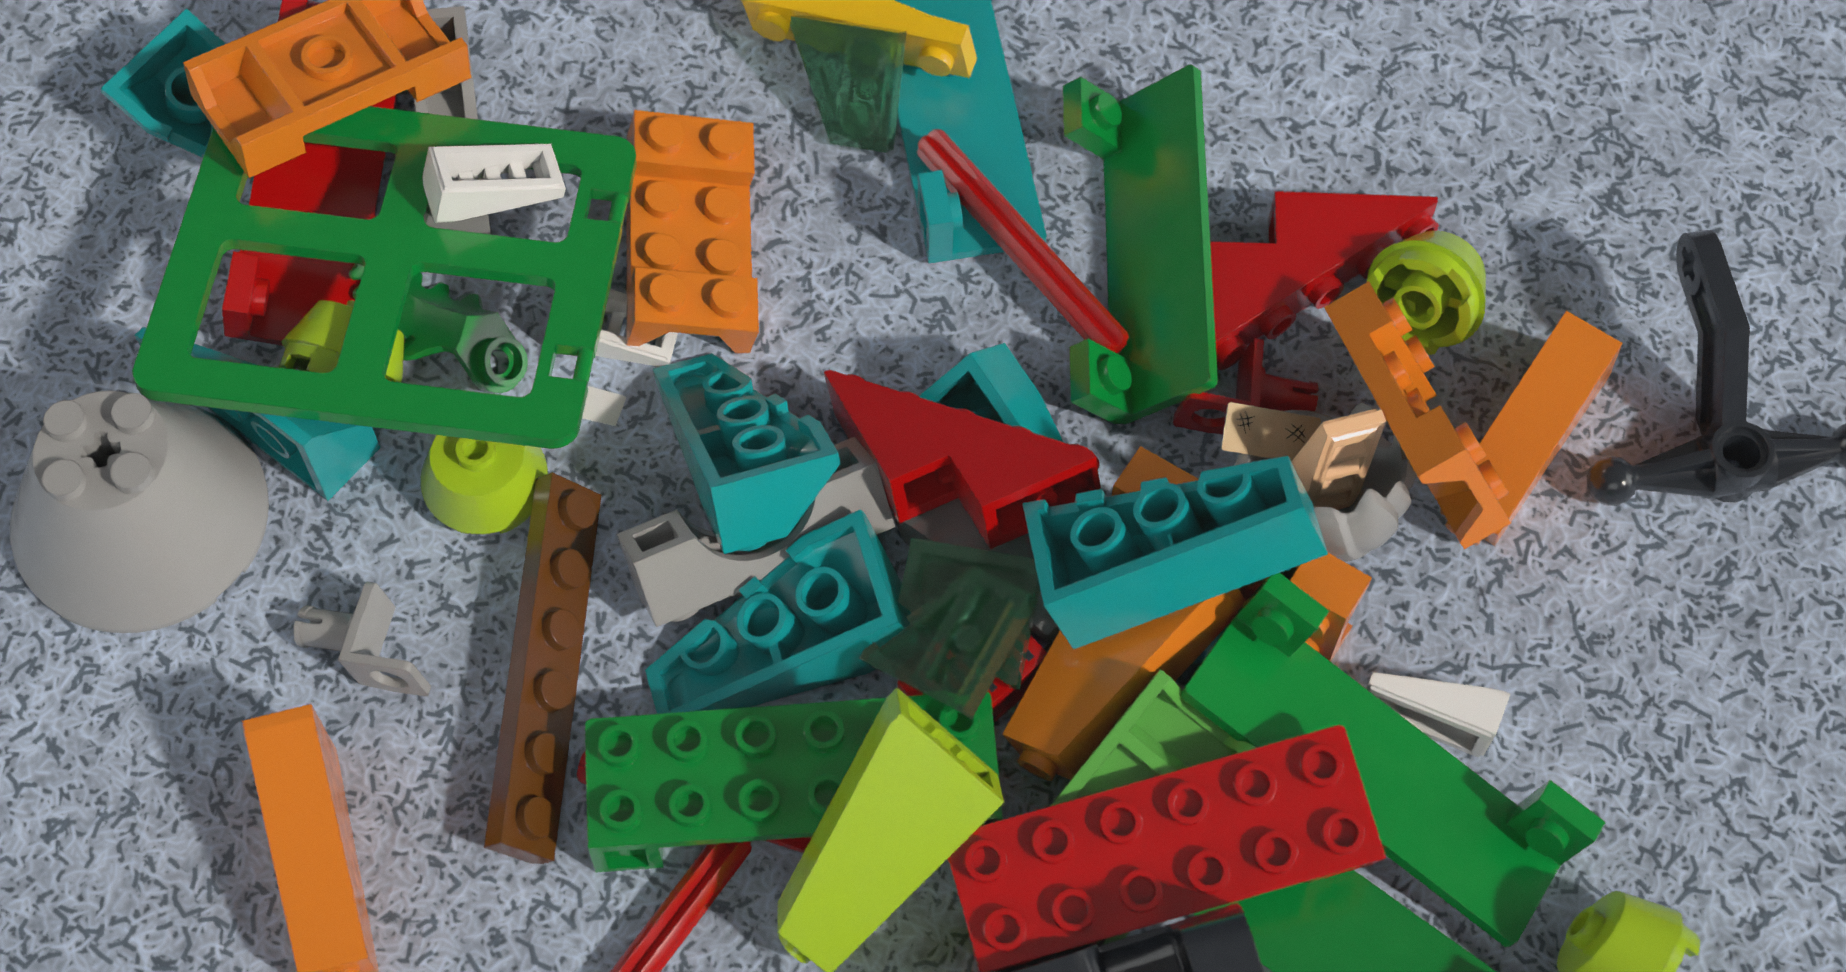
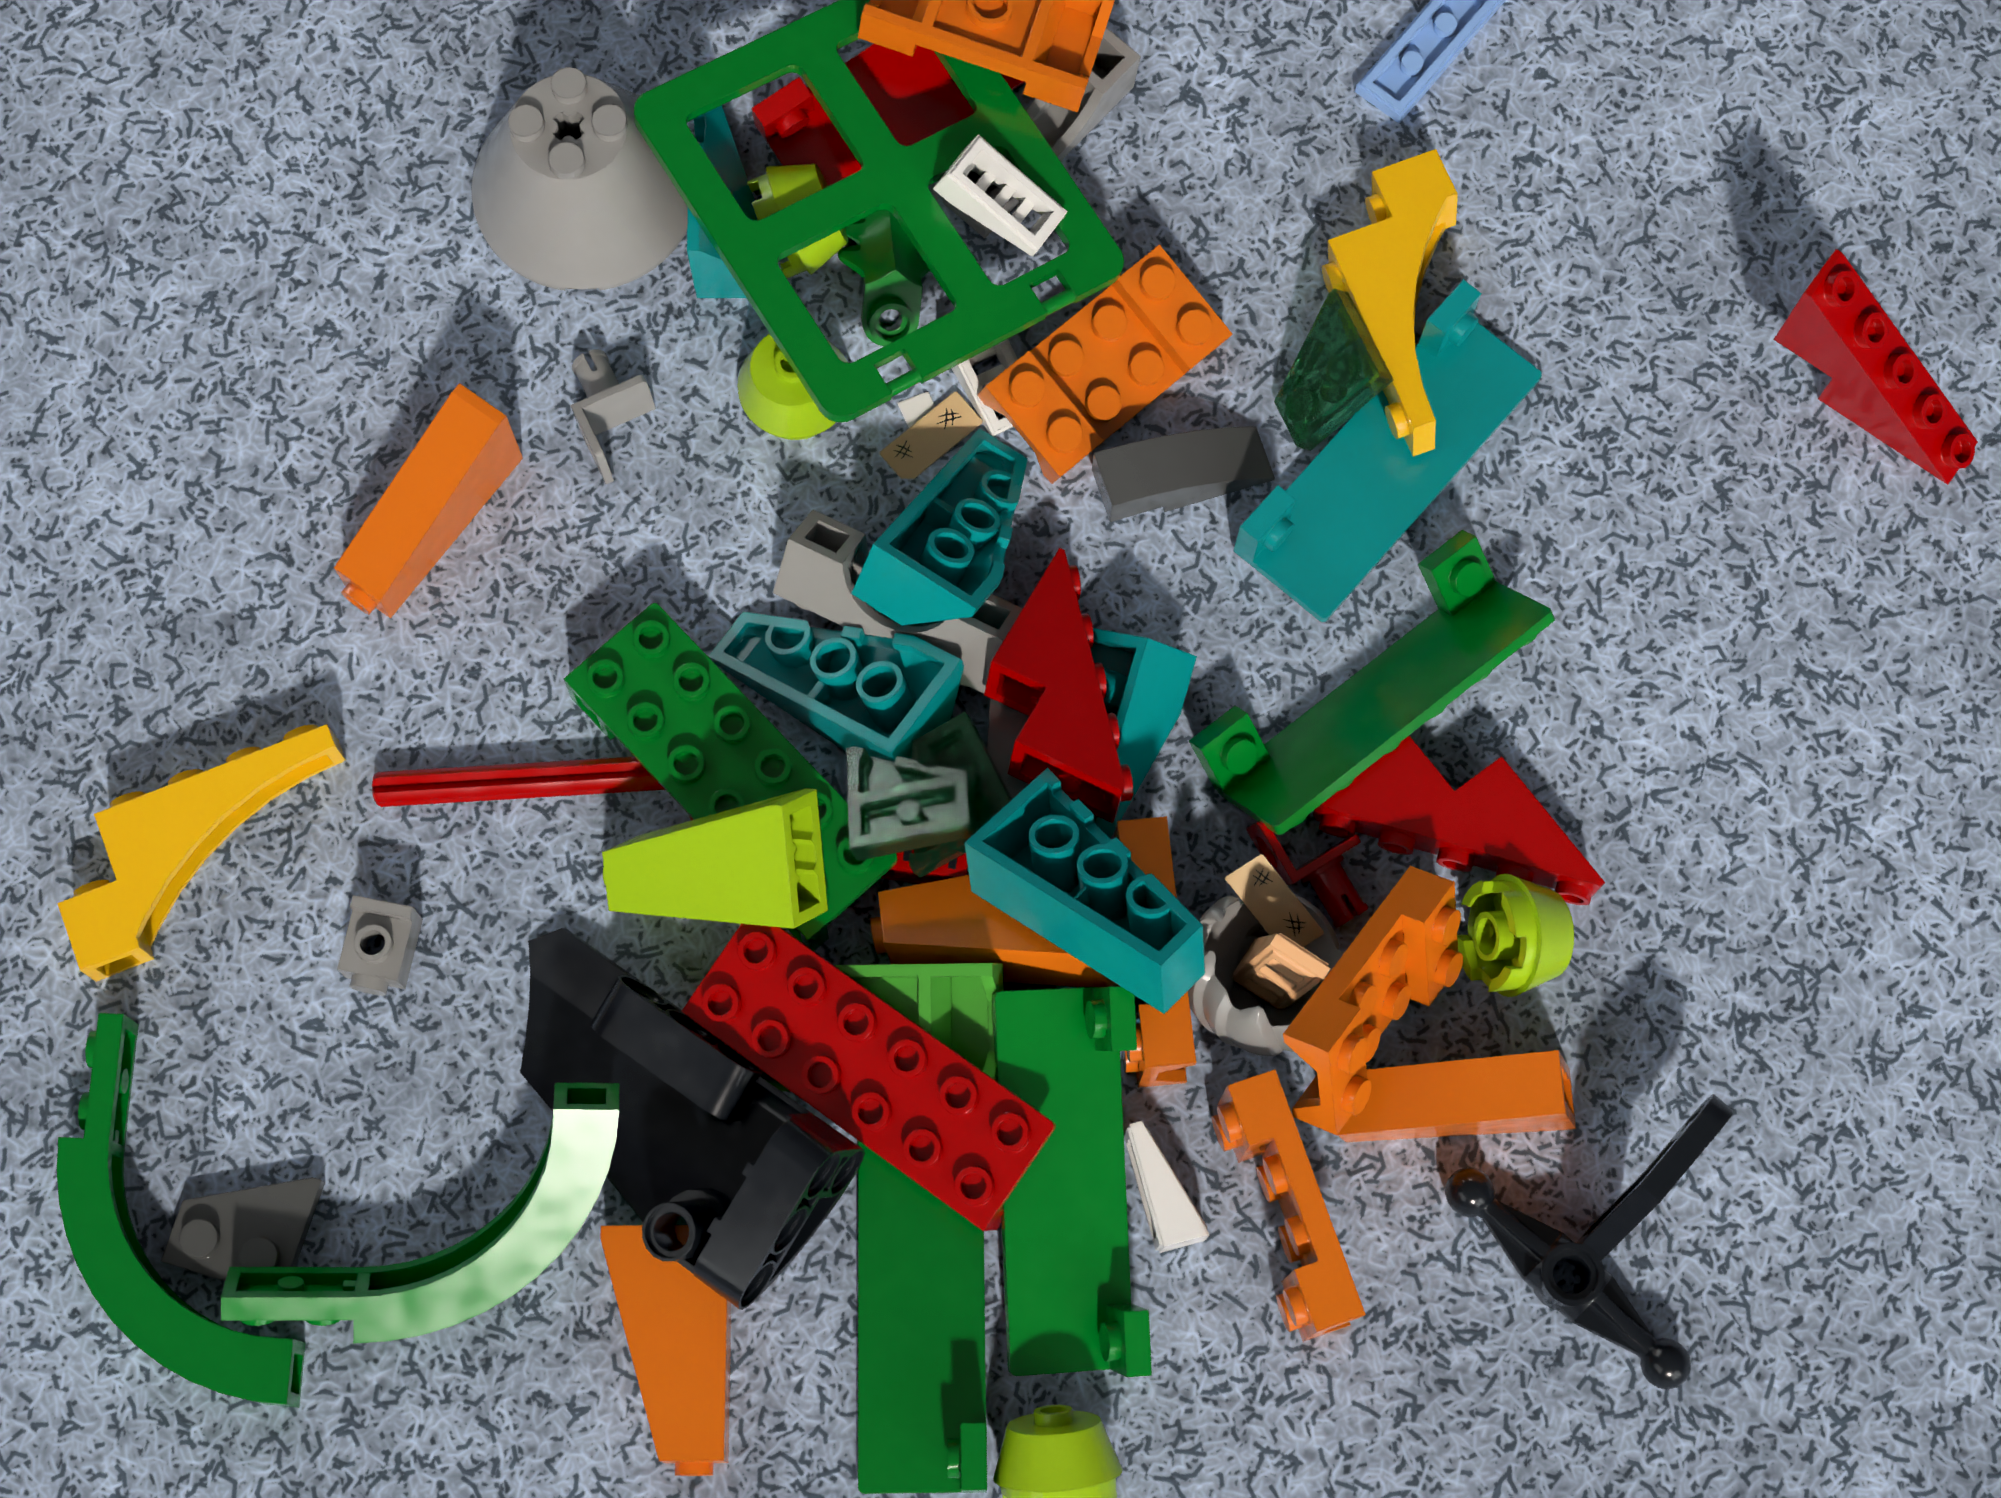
camera: 50 degrees right, 10 degrees up
reddish brown plate [484,472,602,864] -> none
red axle [917,129,1129,353] -> none
none -> tan sticker [880,391,983,479]
none -> dark grey slope [1092,426,1275,522]
none -> orange piece [1212,1069,1366,1342]

